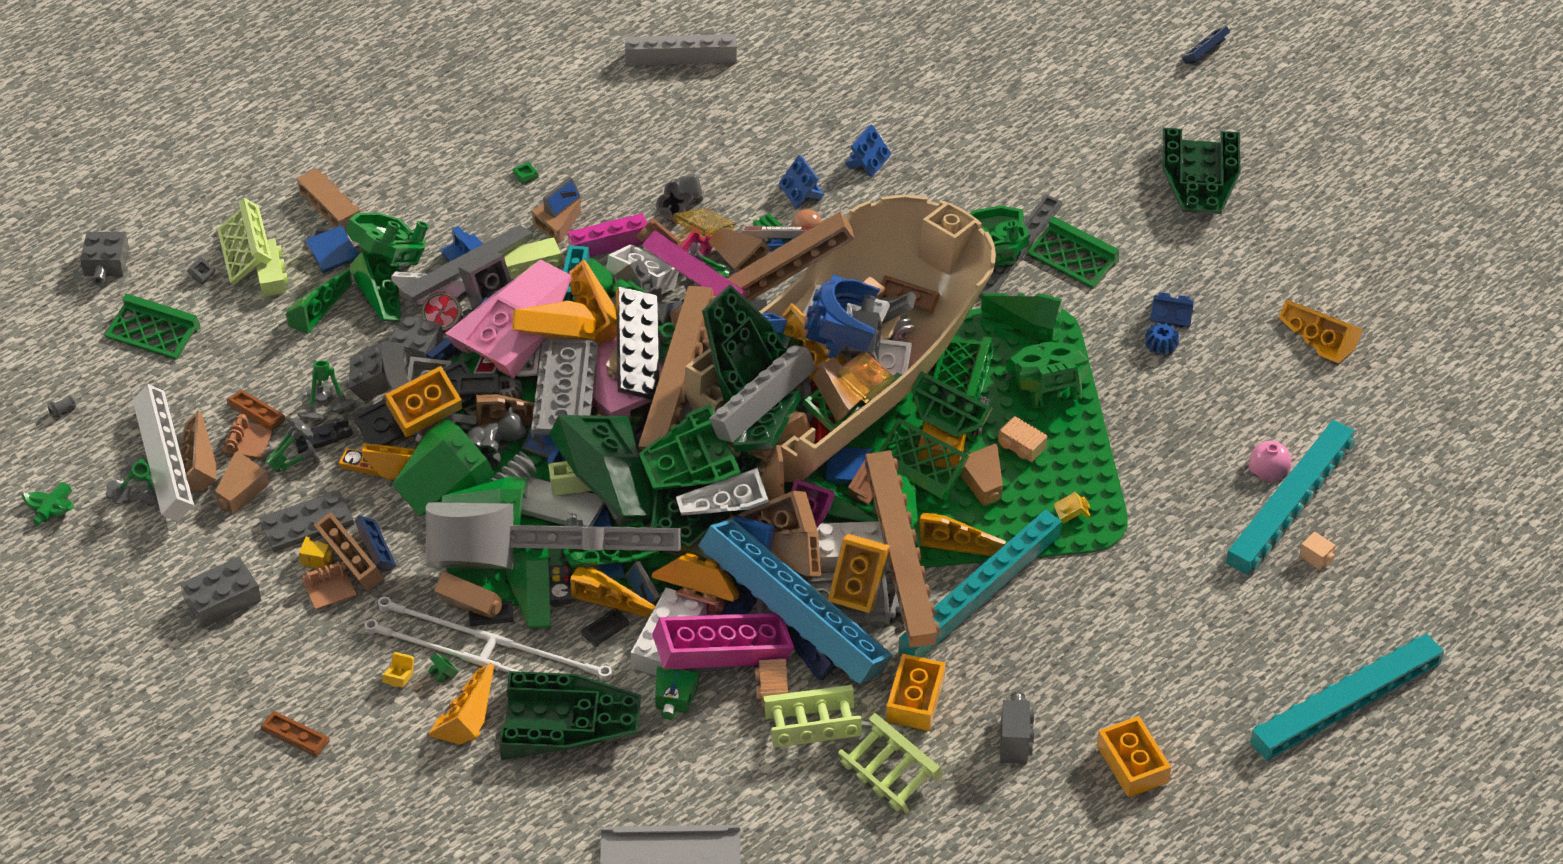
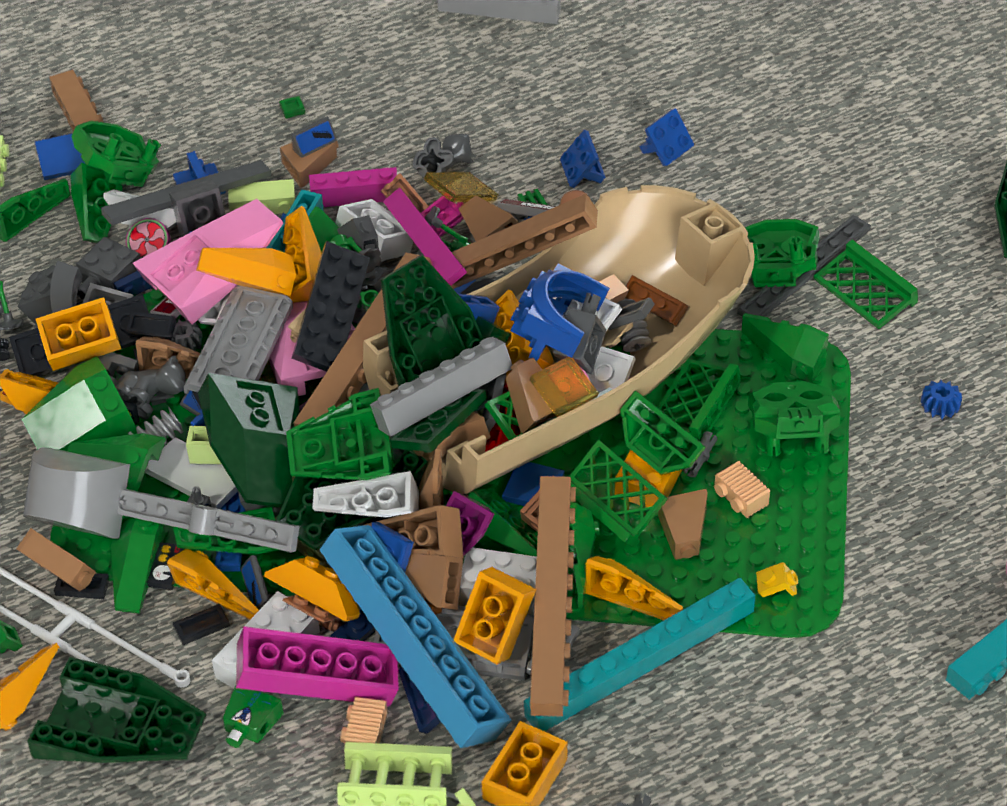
camera: 15 degrees right, 0 degrees up
blue bracket [1150,292,1194,327] -> none

